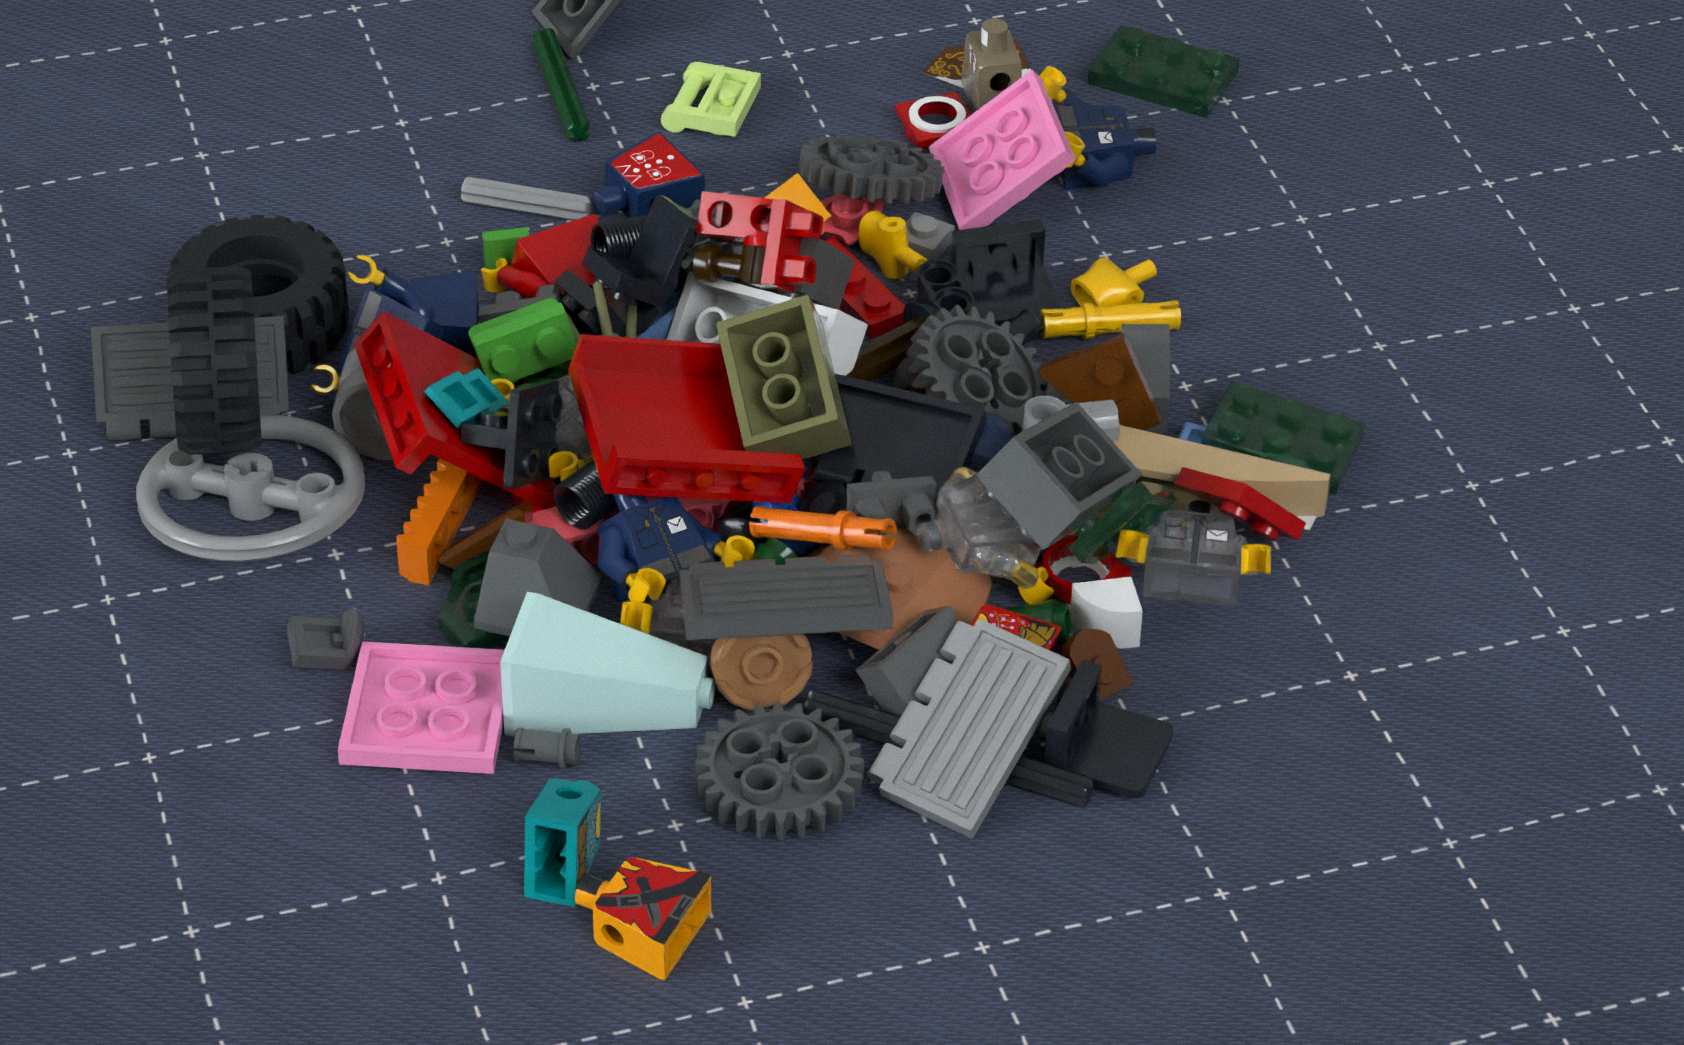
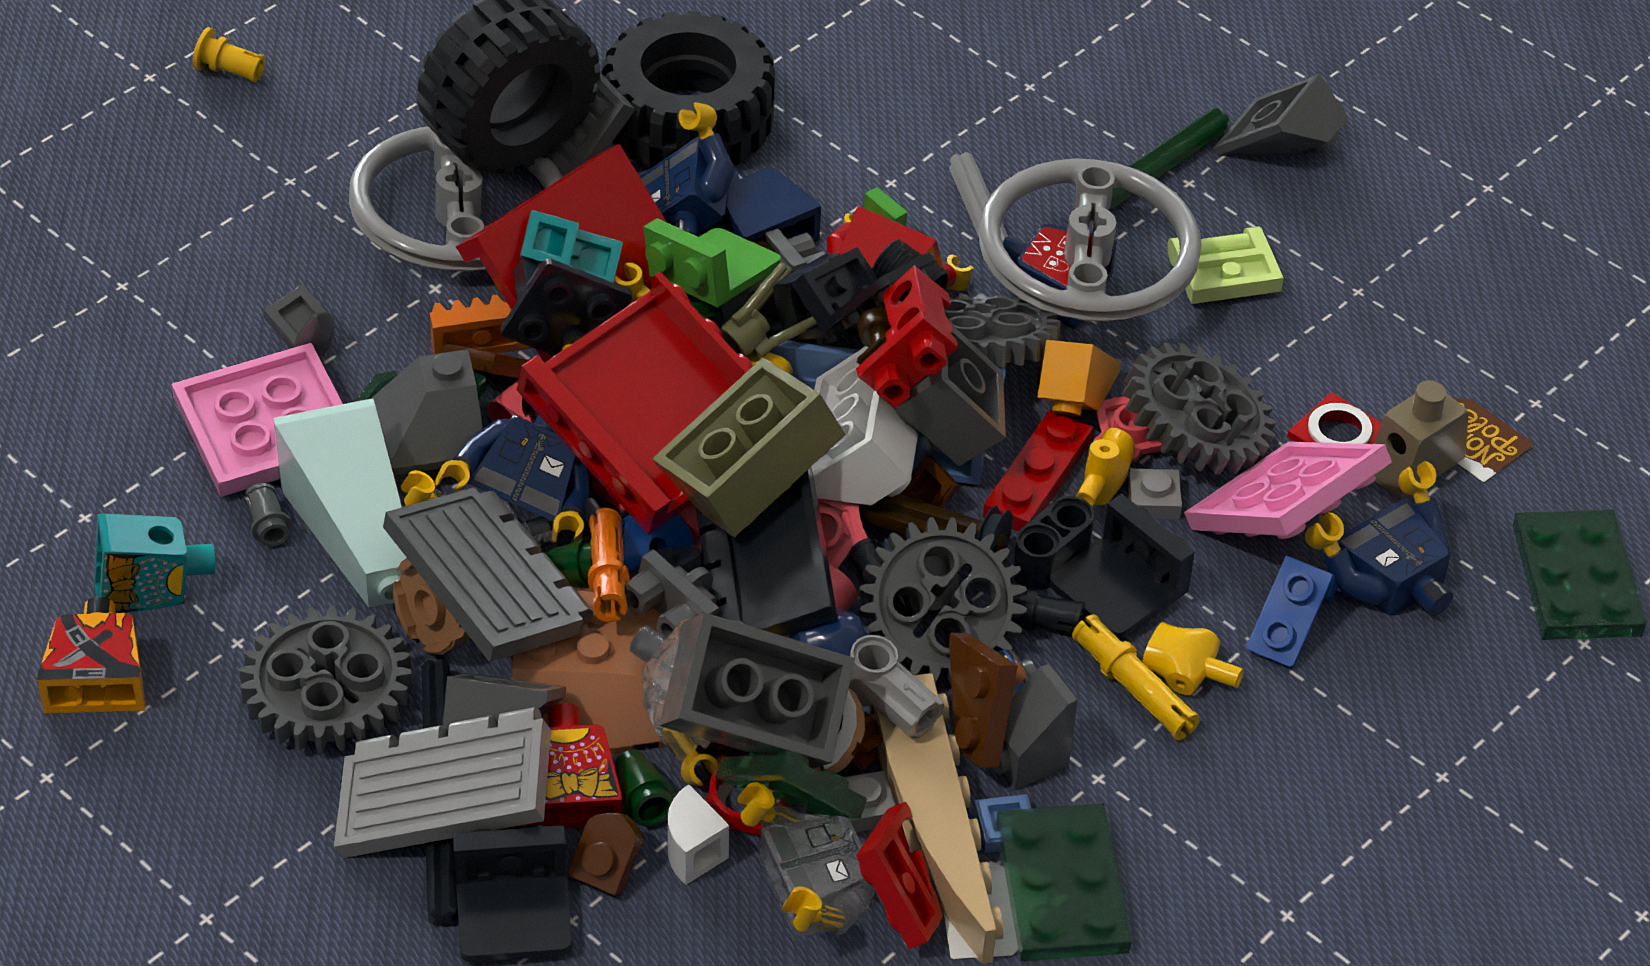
camera: 60 degrees right, 5 degrees up
none -> light grey piece [979,158,1202,321]
none -> blue bracket [1247,556,1339,668]

